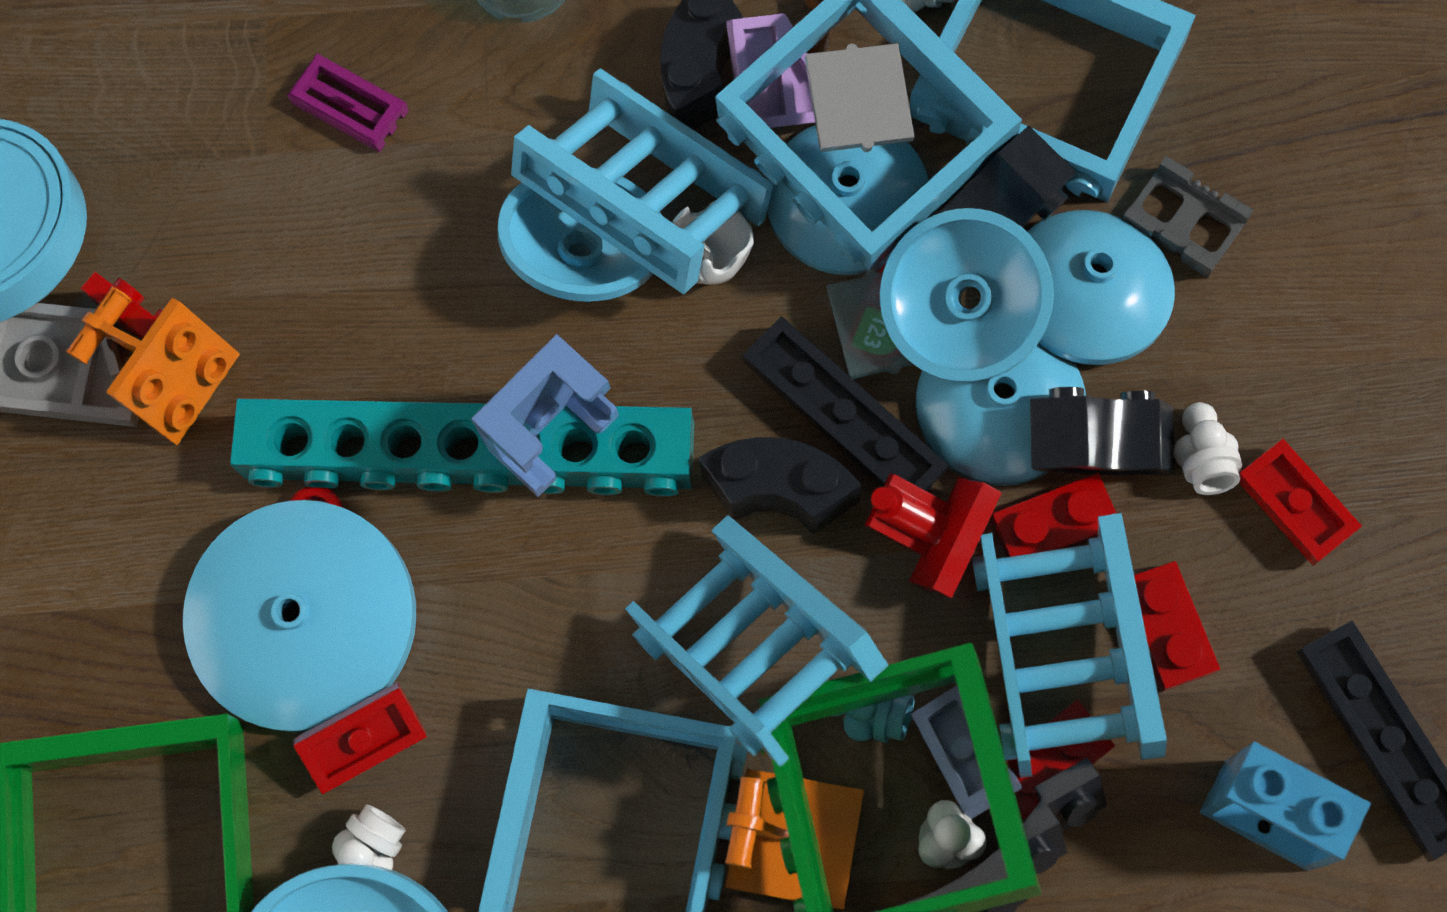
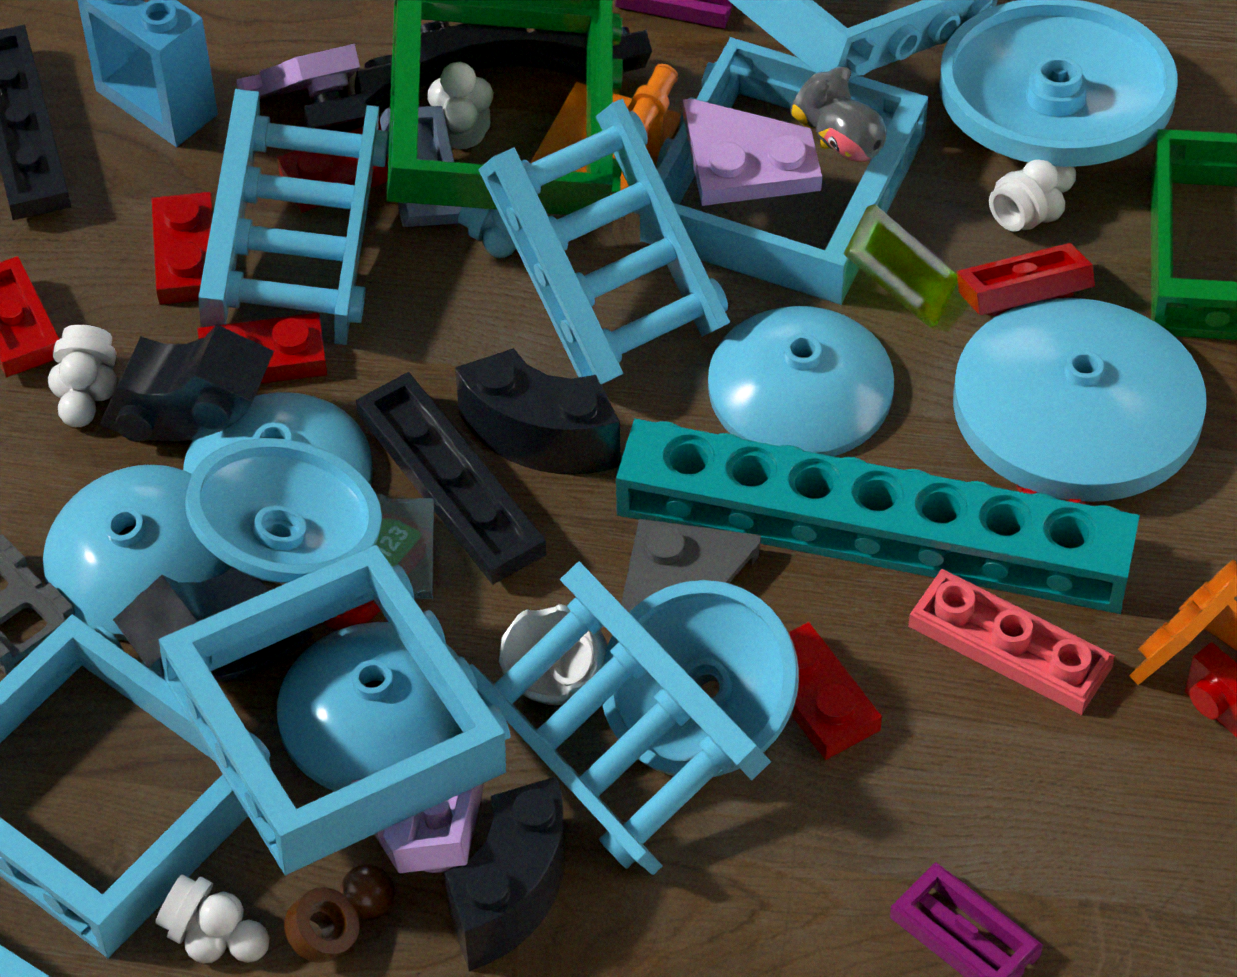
camera: 175 degrees left, 20 degrees down
medium blue panel [472,334,619,497] -> none
light grey piece [805,43,914,152] -> none
red piece [865,473,1002,598] -> none
none -> lavender wing [236,44,360,99]
none -> dark grey wing [621,519,761,612]
none -> lavender wing [683,99,822,206]
none -> medium azure dish [708,306,894,456]
none -> red plate [788,622,882,760]
none -> dark grey animal [790,67,887,162]
none -> clear neon green slope [843,204,958,327]
none -> coral tile [908,569,1115,715]

